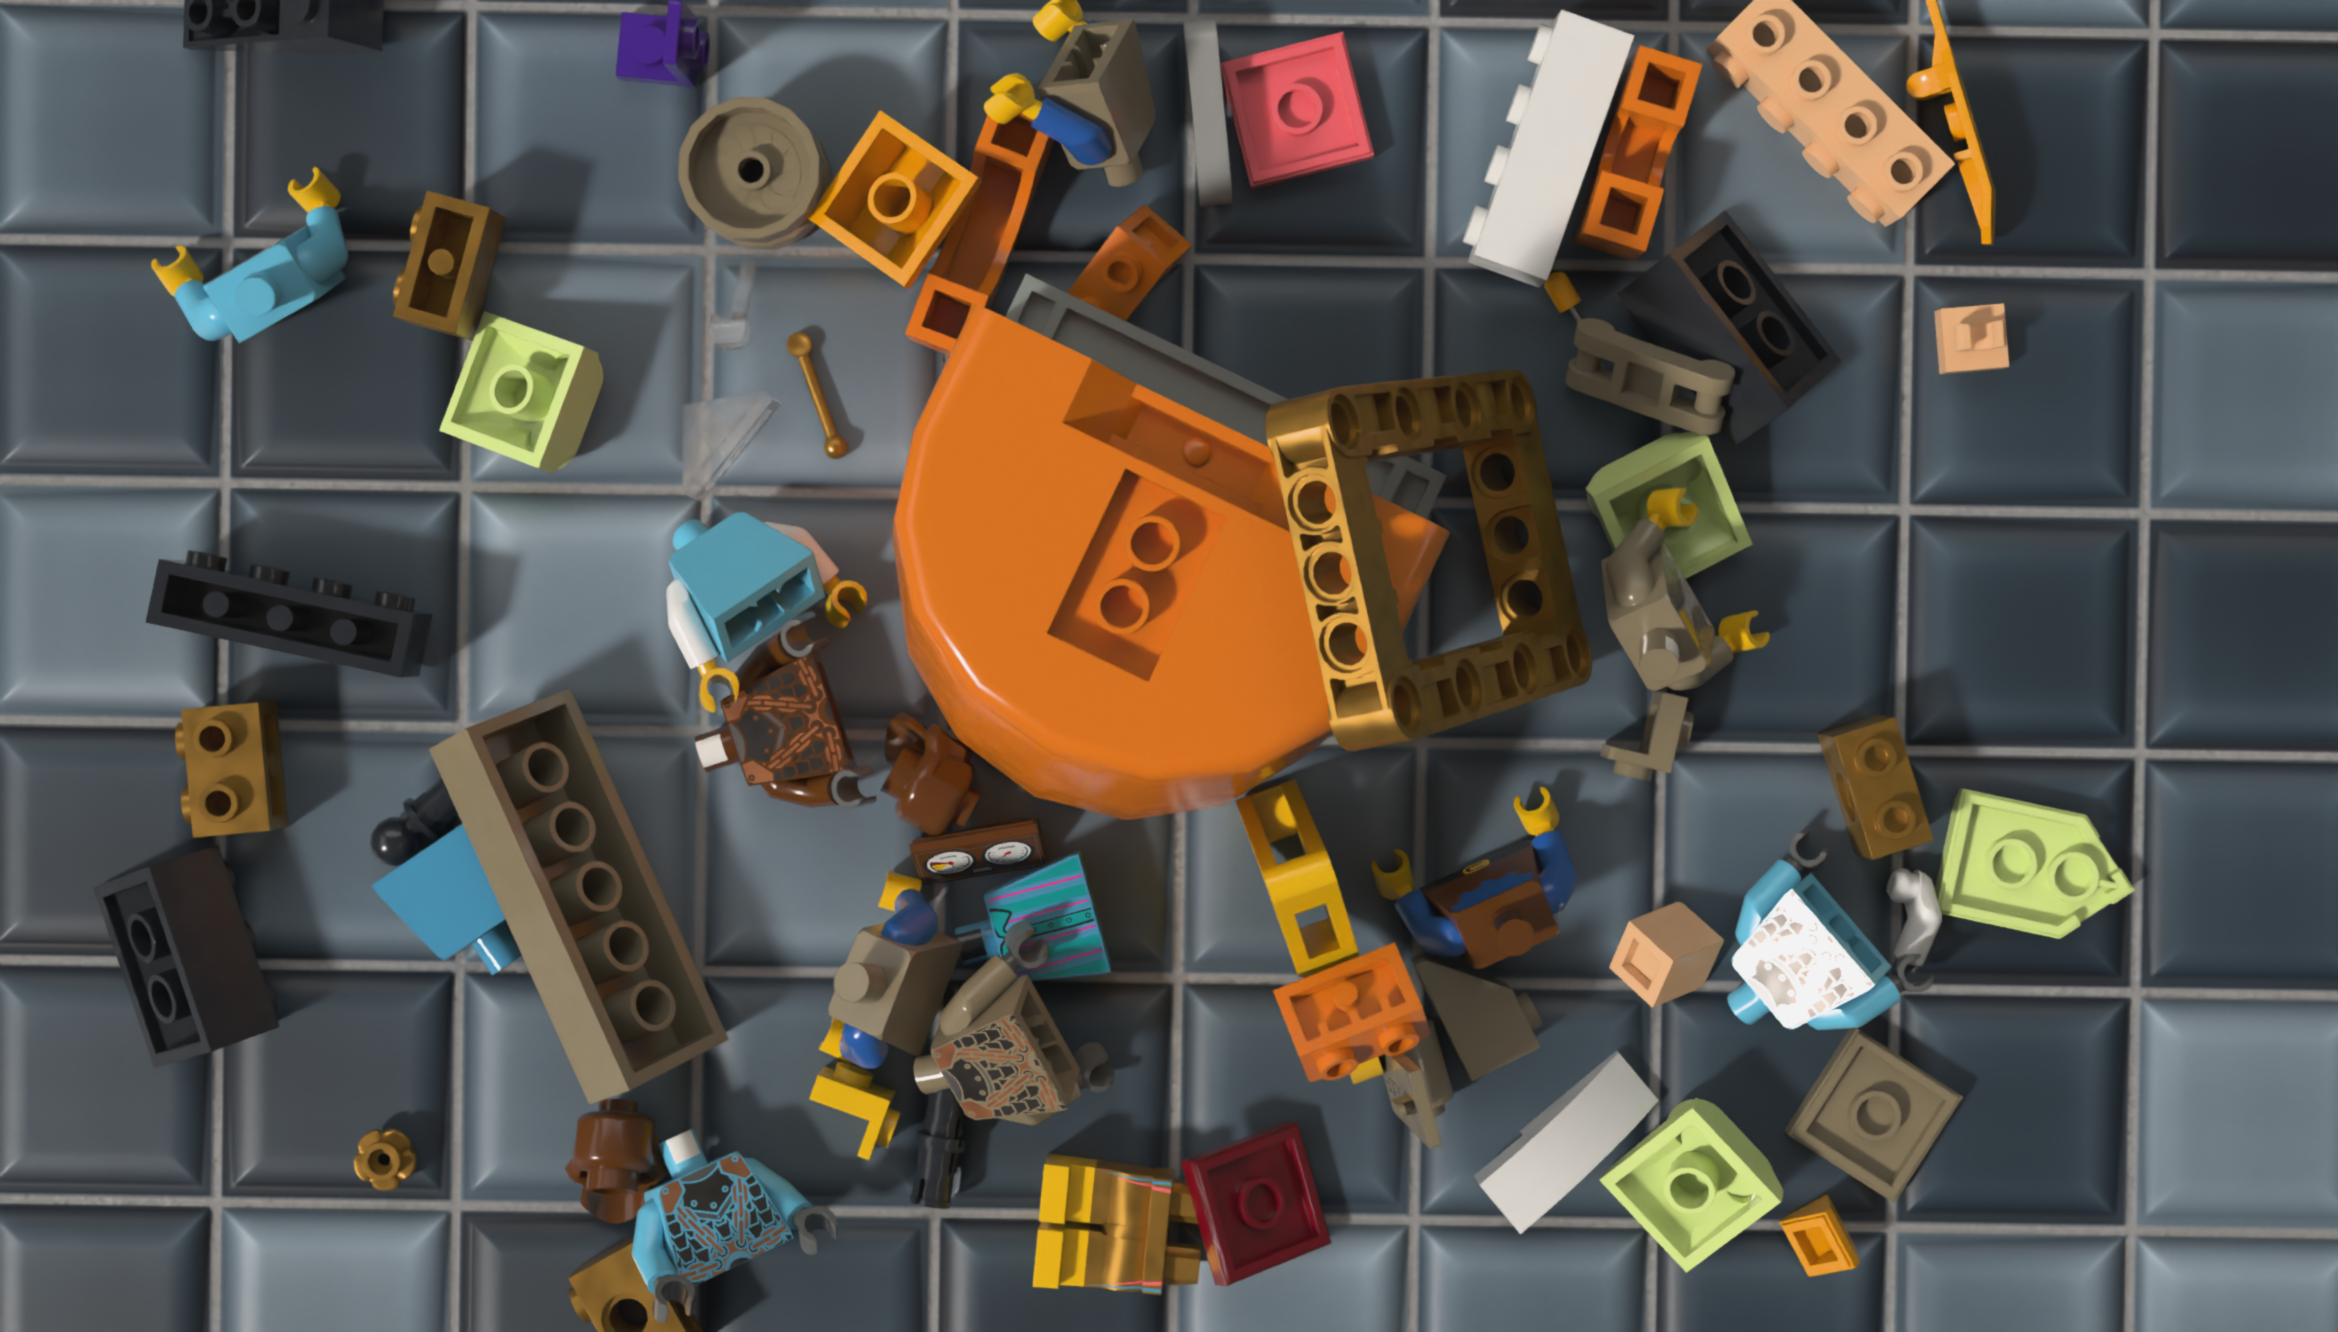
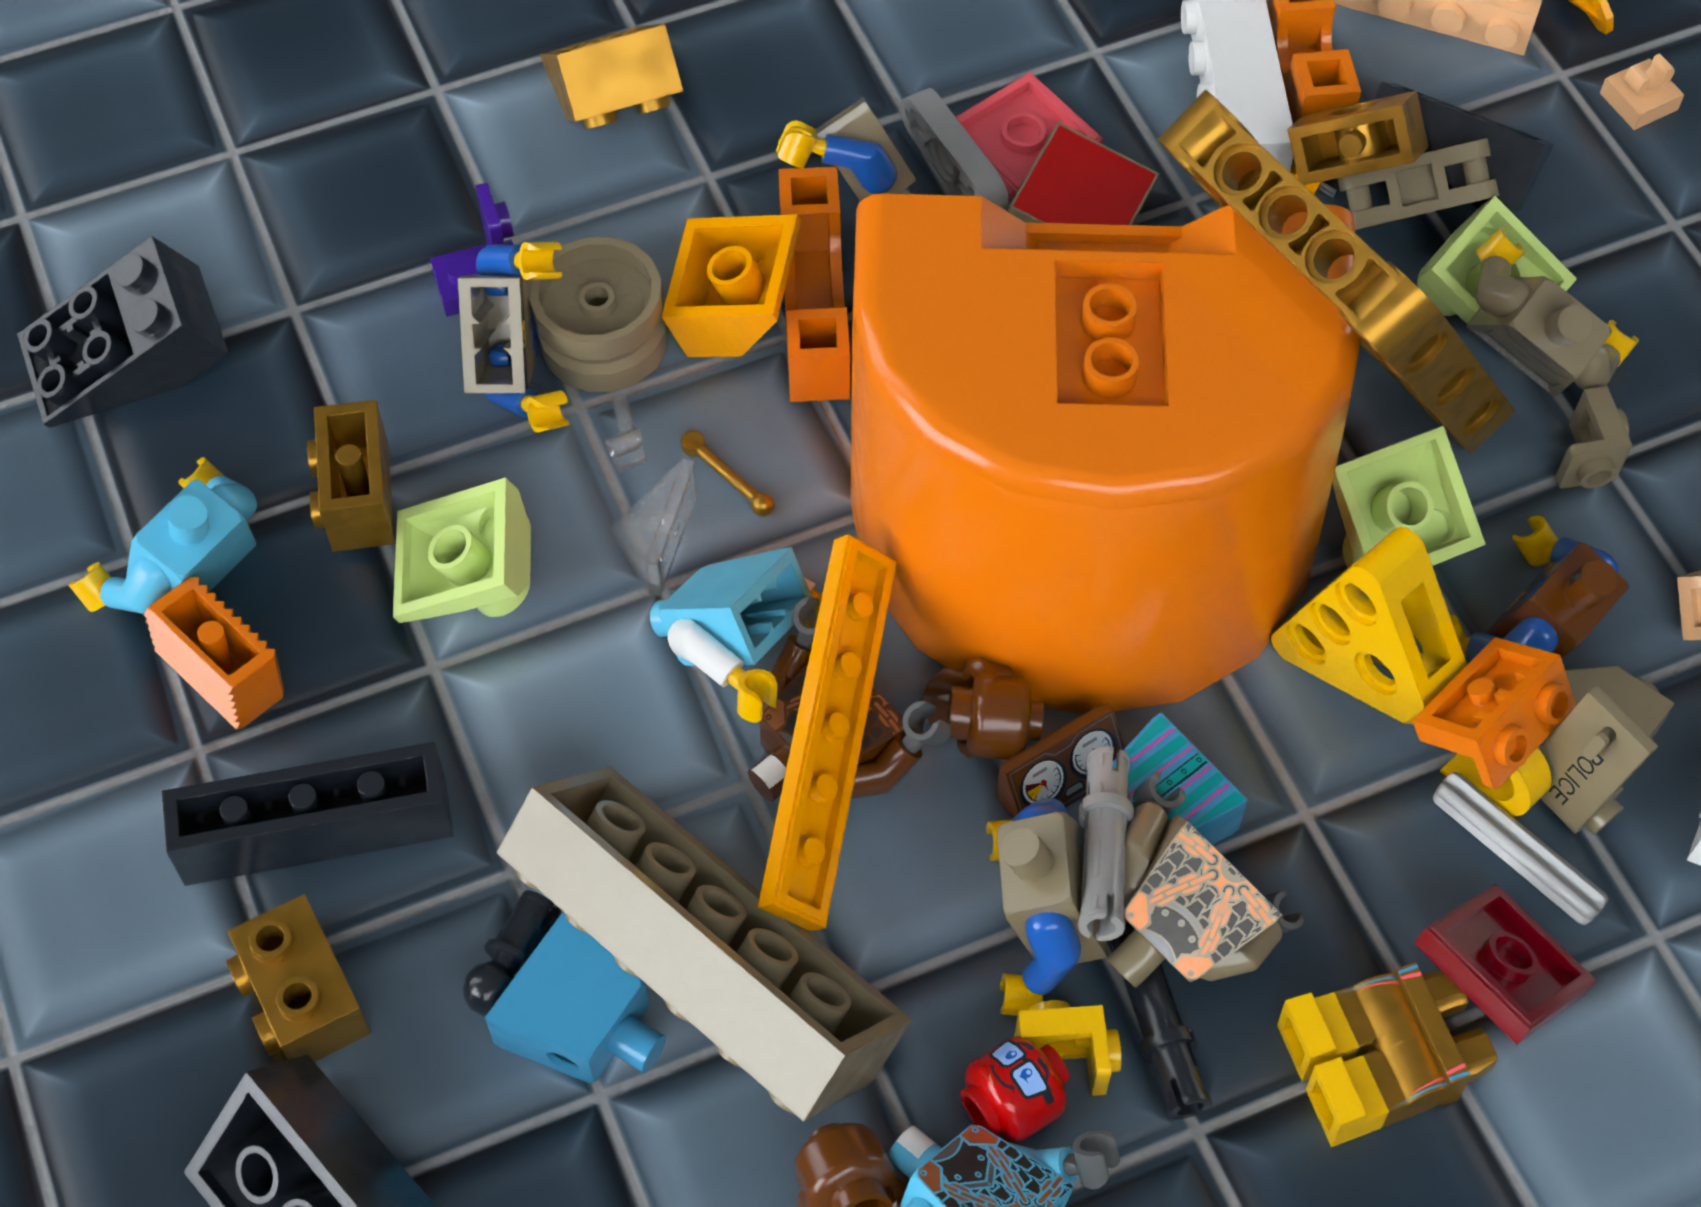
camera: 25 degrees left, 30 degrees down
none -> orange brick [144,577,284,730]
none -> torso [458,242,569,433]
none -> light orange tile [758,534,897,931]
none -> red head [960,1036,1070,1143]
none -> red tile [1007,122,1160,225]
none -> light grey pin [1078,746,1134,941]
none -> pearl gold brick [1287,90,1429,185]
none -> yellowish green slope [1332,426,1486,568]
none -> light grey axle [1433,772,1608,925]

